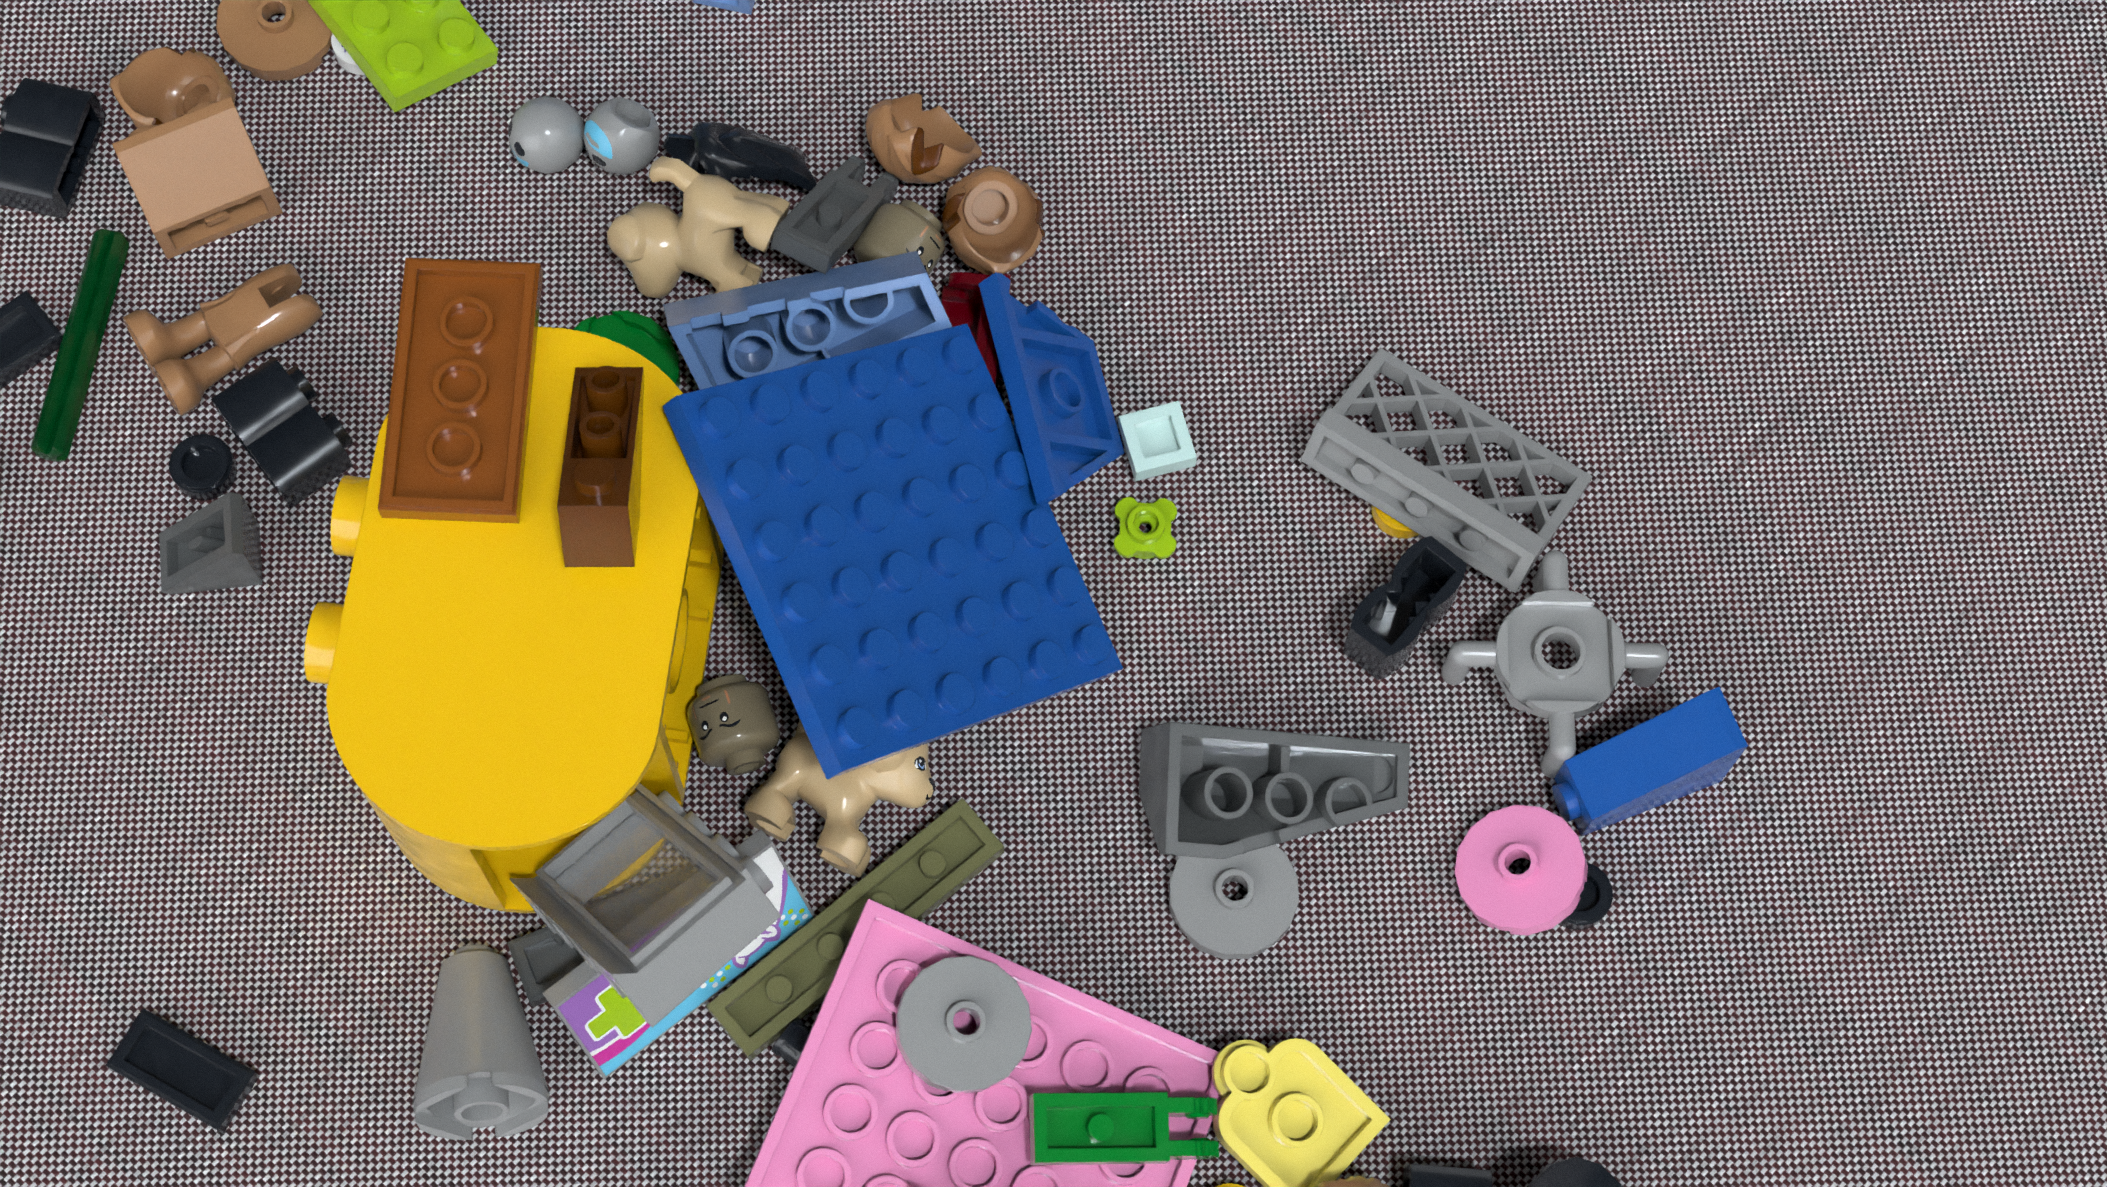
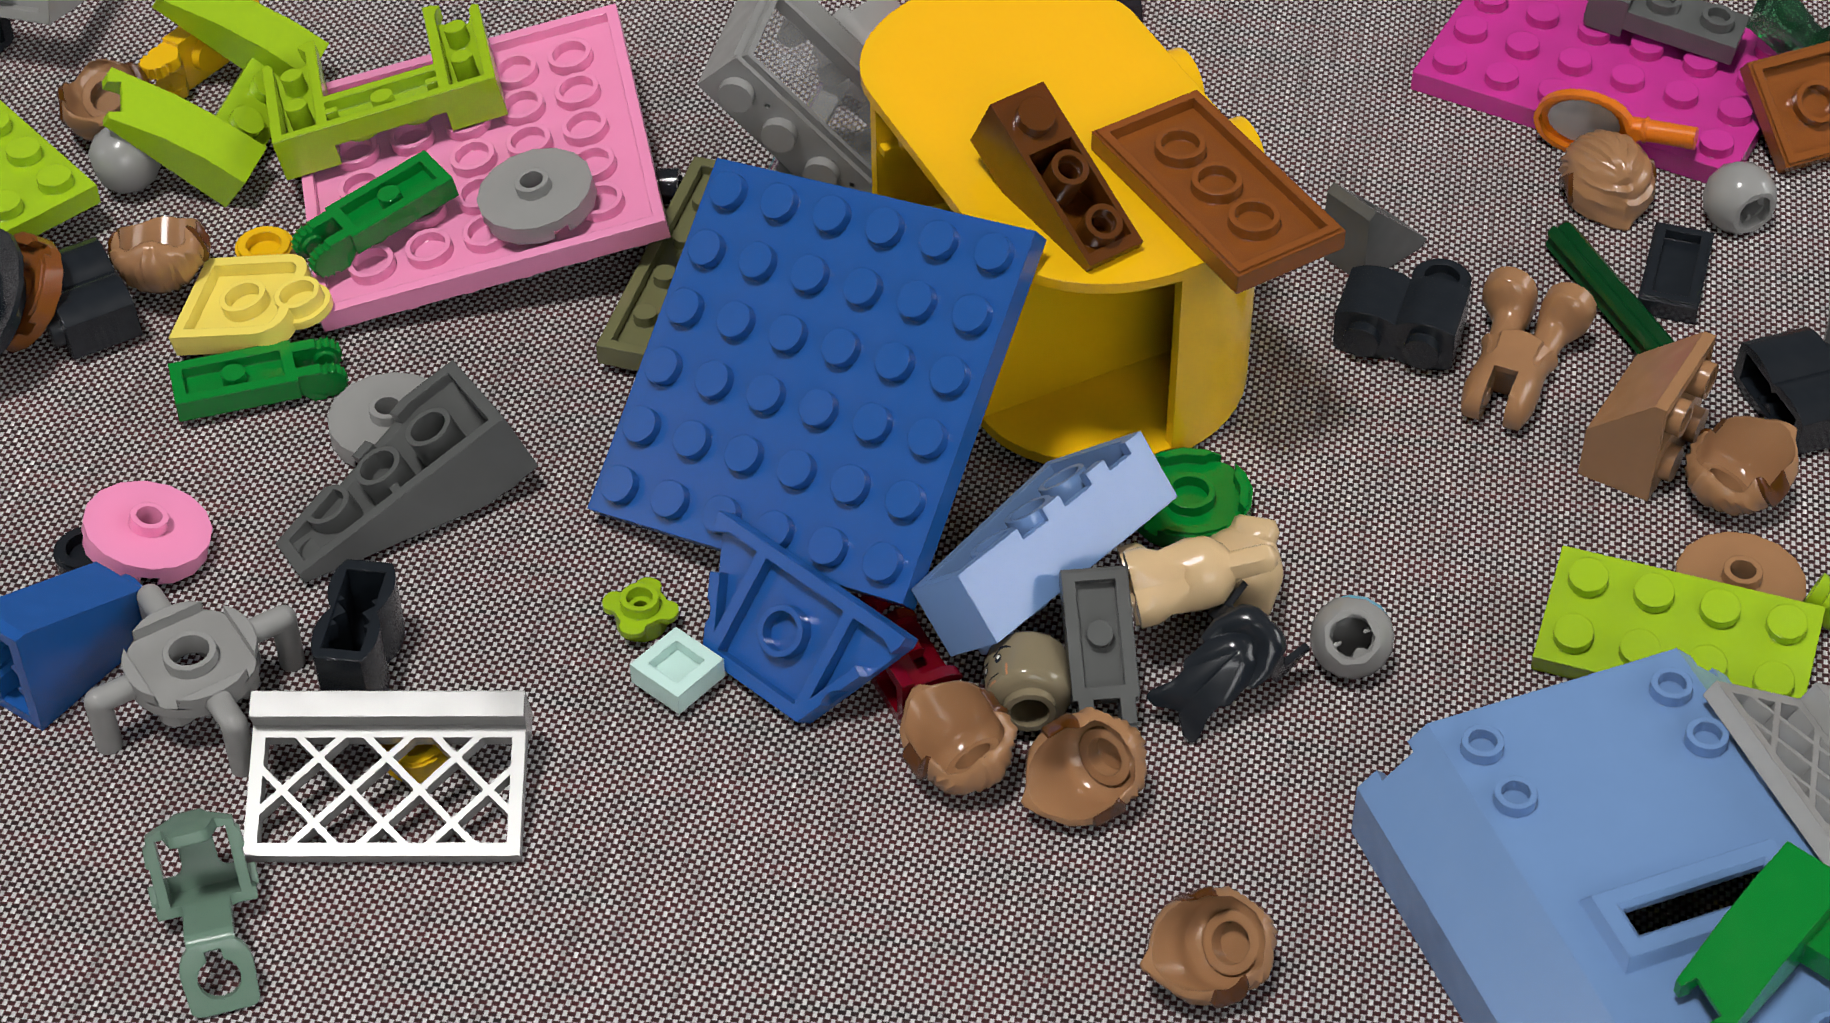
camera: 150 degrees right, 25 degrees down
light grey piece [508,95,585,174] -> none
none -> sand green piece [142,808,260,1018]
none -> green hinge [168,337,349,422]

